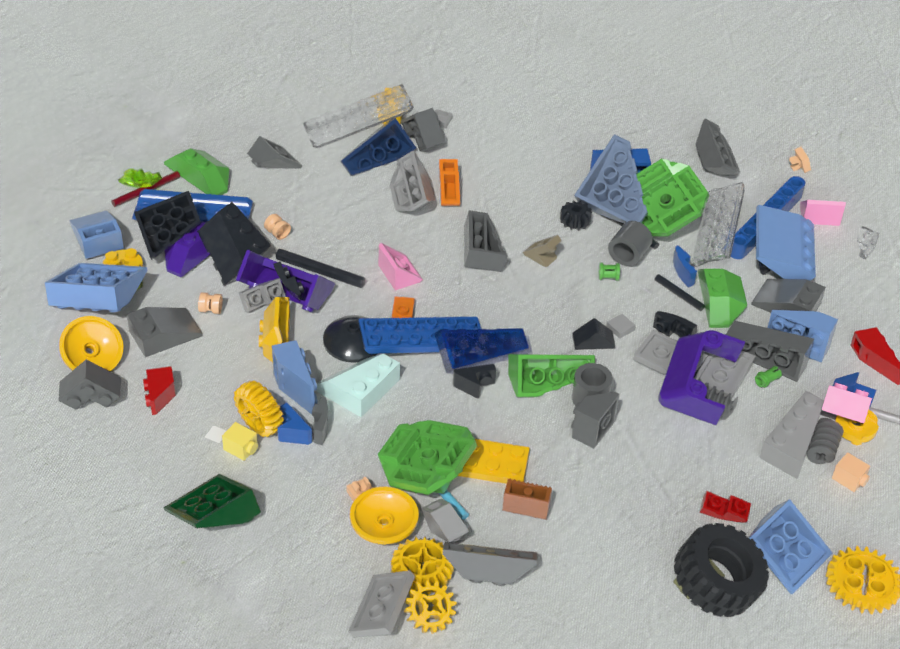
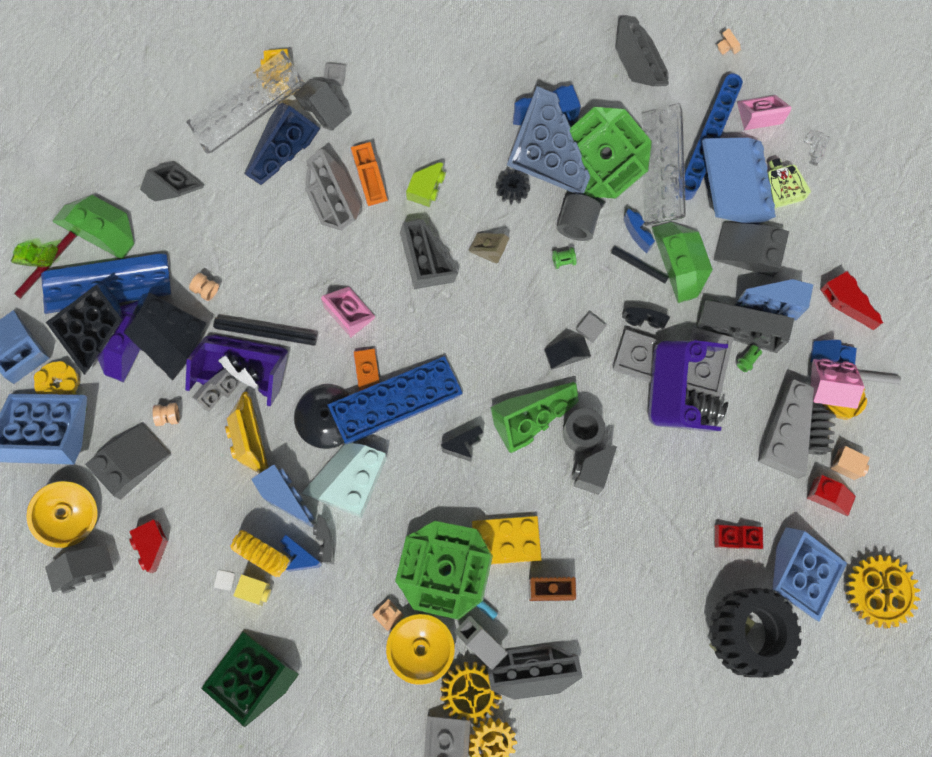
camera: 15 degrees left, 30 degrees up
clear blue wedge [434,328,529,373] -> none
none -> lime slope [406,162,446,207]
none -> yellowish green torso [767,158,811,208]
none -> red slope [807,475,856,516]

